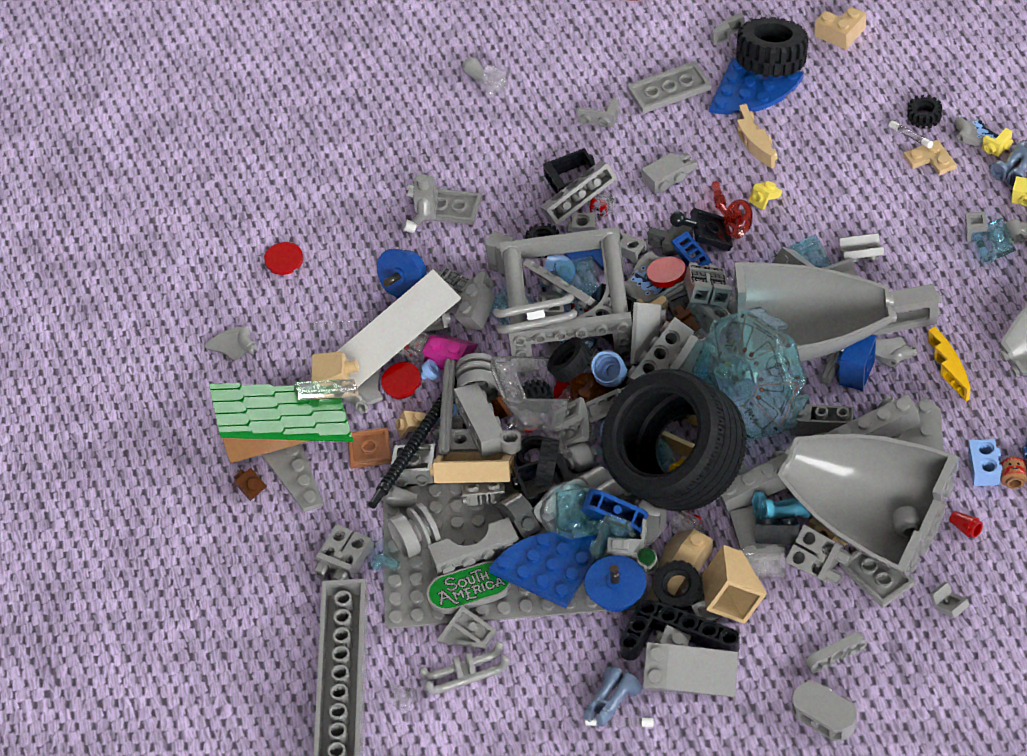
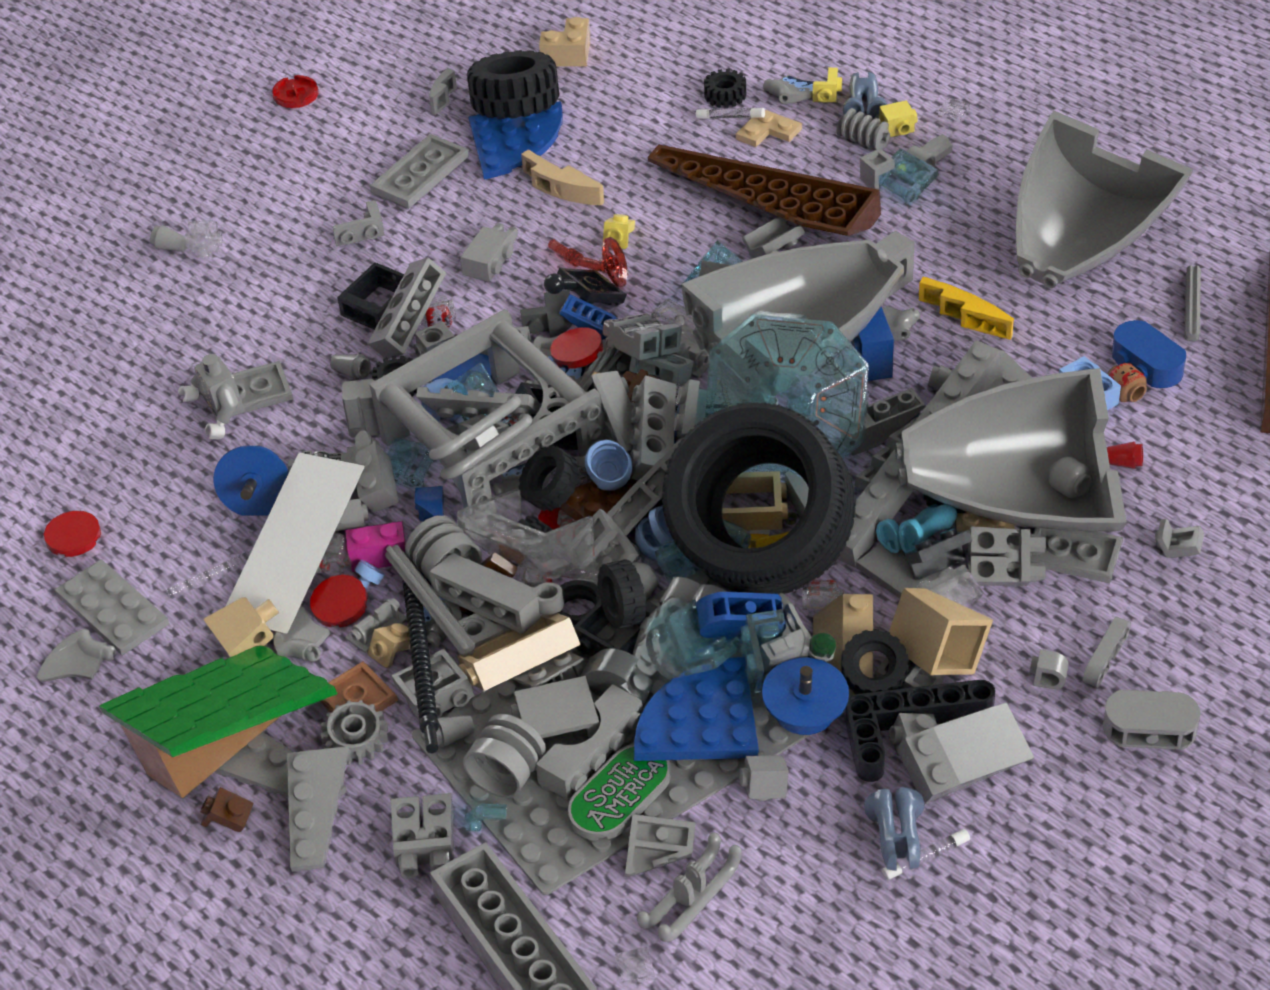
camera: 35 degrees left, 5 degrees down
clear tile [294,379,359,400] -> none
none -> light grey plate [54,559,169,656]
none -> light grey wing [287,746,350,872]
none -> light grey gear [321,700,388,765]
none -> light grey cone [330,354,371,380]
none -> light grey bracket [335,498,369,531]
none -> light grey hinge [345,598,407,653]
none -> blue slope [415,486,444,522]
none -> light grey panel [510,676,600,739]
none -> reddish brown wedge [647,144,881,236]
none -> light grey brick [739,755,789,801]
none -> light grey piece [836,108,890,150]
none -> light grey plate [1029,649,1068,690]

